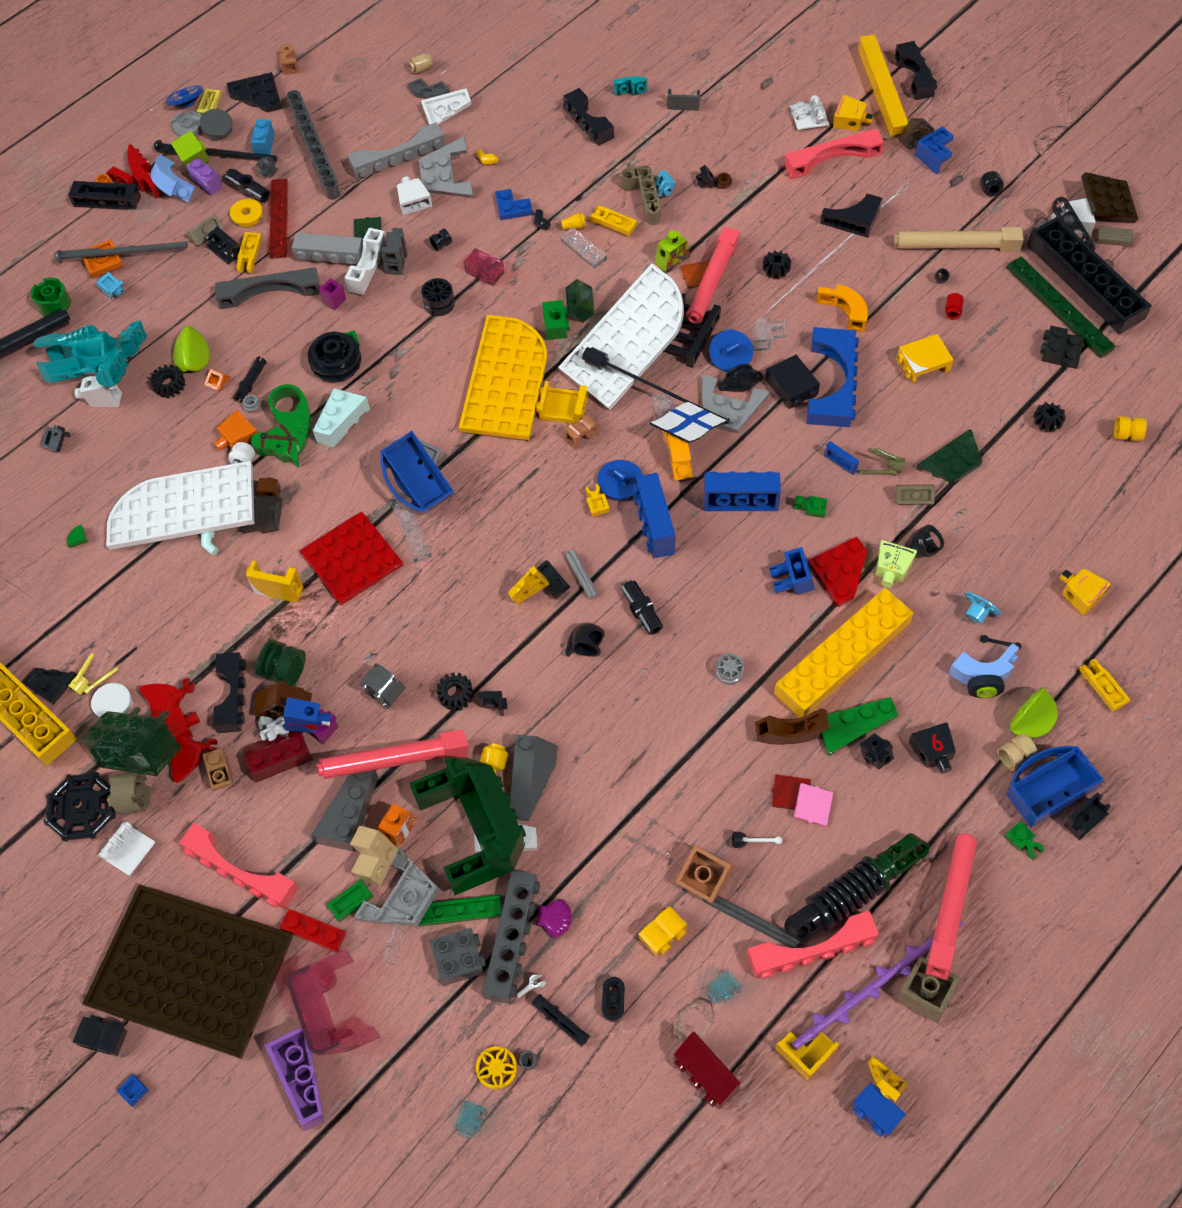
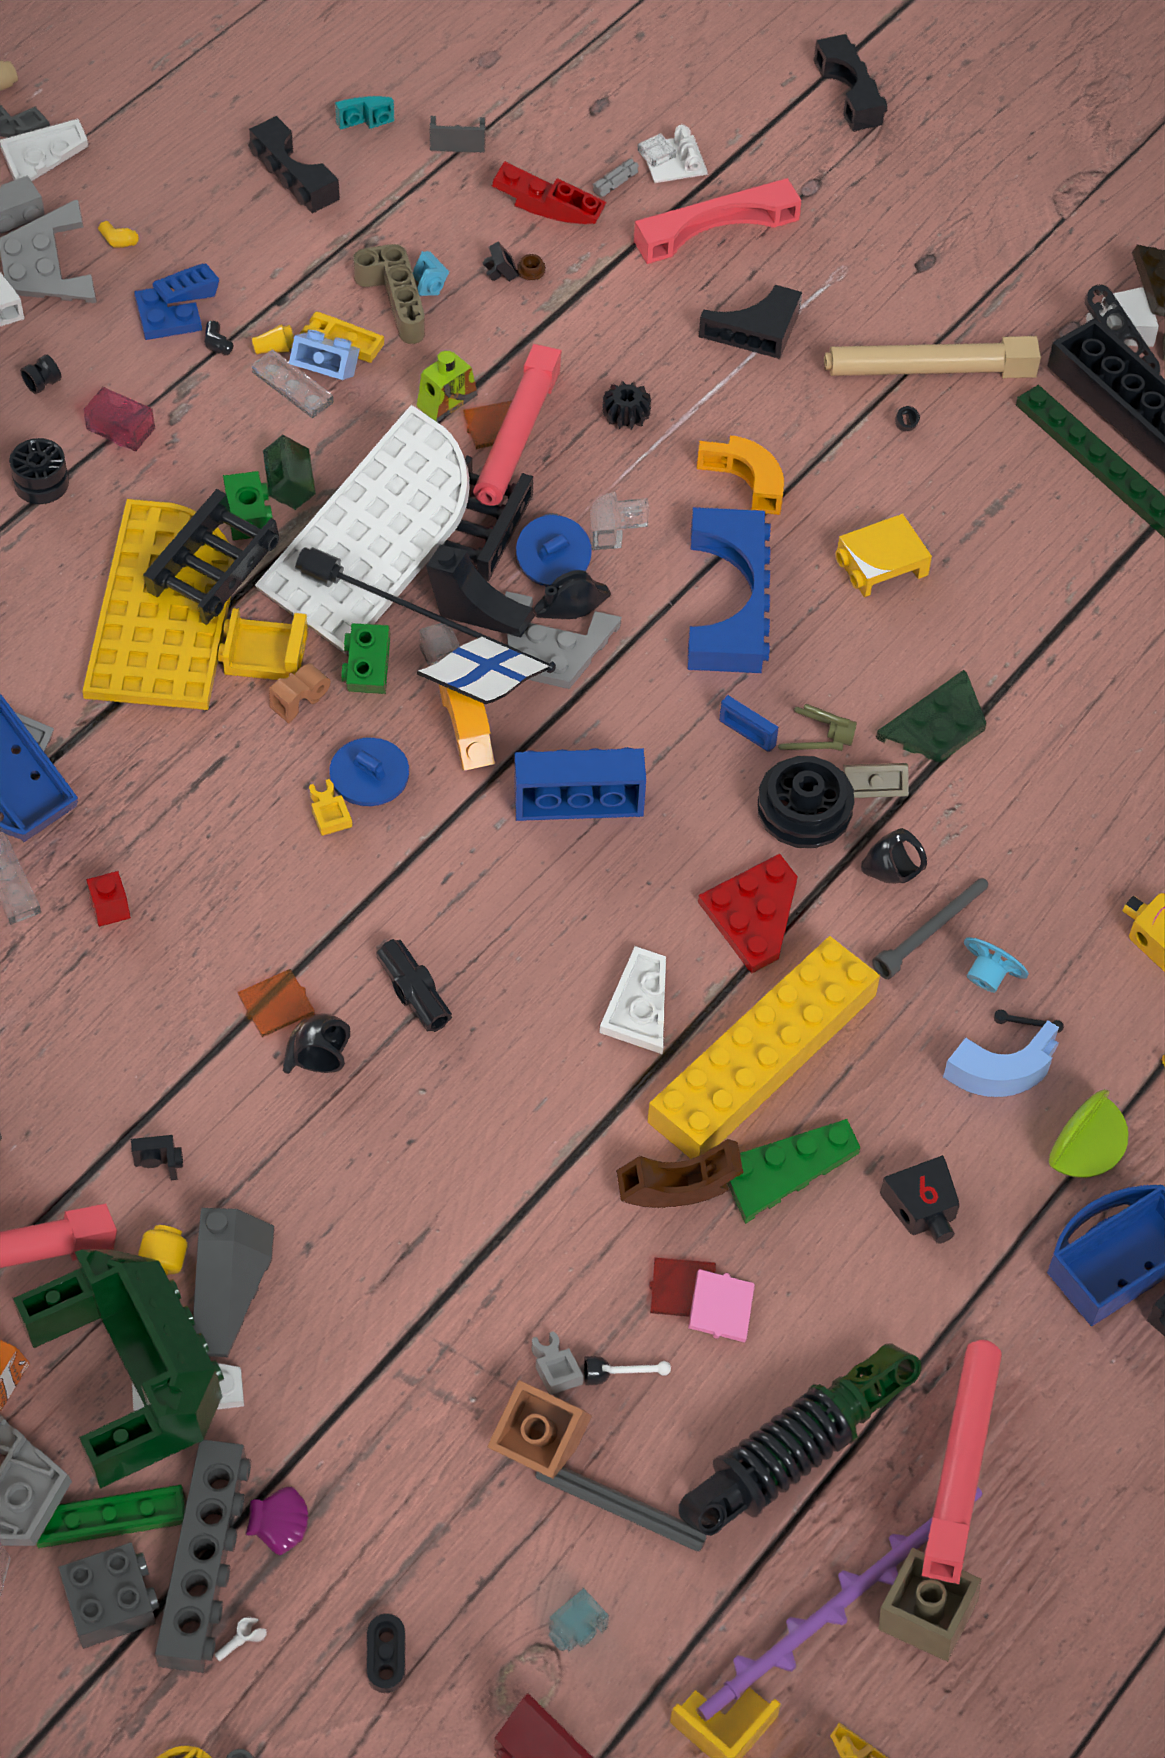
camera: 10 degrees left, 5 degrees down
black tyre [437,672,474,711] -> none
yellow wing [508,566,549,604] -> none
black pin [531,994,590,1047] -> none
black plate [537,560,570,600] -> none
light grey axle [566,550,597,599] -> none
blue brick [633,473,676,559] -> none
yellow brick [638,906,687,956] -> none
light grey wheel [716,653,744,685] -> none
coral arch [747,911,879,979] -> none
black brick [765,354,820,409] -> none
blue brick [769,547,815,595] -> none
green plate [794,496,827,518] -> none
yellow torso [833,95,874,131] -> none
yellow tile [858,35,909,138] -> none
black brick [859,733,894,770] -> none
yellowish green torso [876,540,917,588] -> none
clear smoke slope [898,118,934,150] -> none
blue panel [915,126,954,174] -> none
red brick [945,293,964,320] -> none
black wheel [967,675,1005,698] -> none
black head [980,171,1004,196] -> none
tan wheel [997,733,1037,771] -> none
green plate [1004,821,1044,860] -> none
black gear [1033,401,1066,433] -> none
pearl dark grey plate [1040,325,1084,369] -> none
none -> red brick [86,871,131,927]
none -> black fence [143,489,279,625]
none -> blue slope [152,263,219,304]
none -> clear orange piece [238,969,315,1037]
none -> light blue brick [289,330,360,380]
none -> green brick [341,623,391,694]
none -> black arch [426,544,535,638]
none -> red slope [492,161,607,224]
none -> light grey plate [532,1331,584,1395]
none -> light grey axle [593,159,639,197]
none -> white wing [599,946,666,1054]
none -> black wheel [757,756,854,848]
none -> dark grey piece [872,878,988,979]

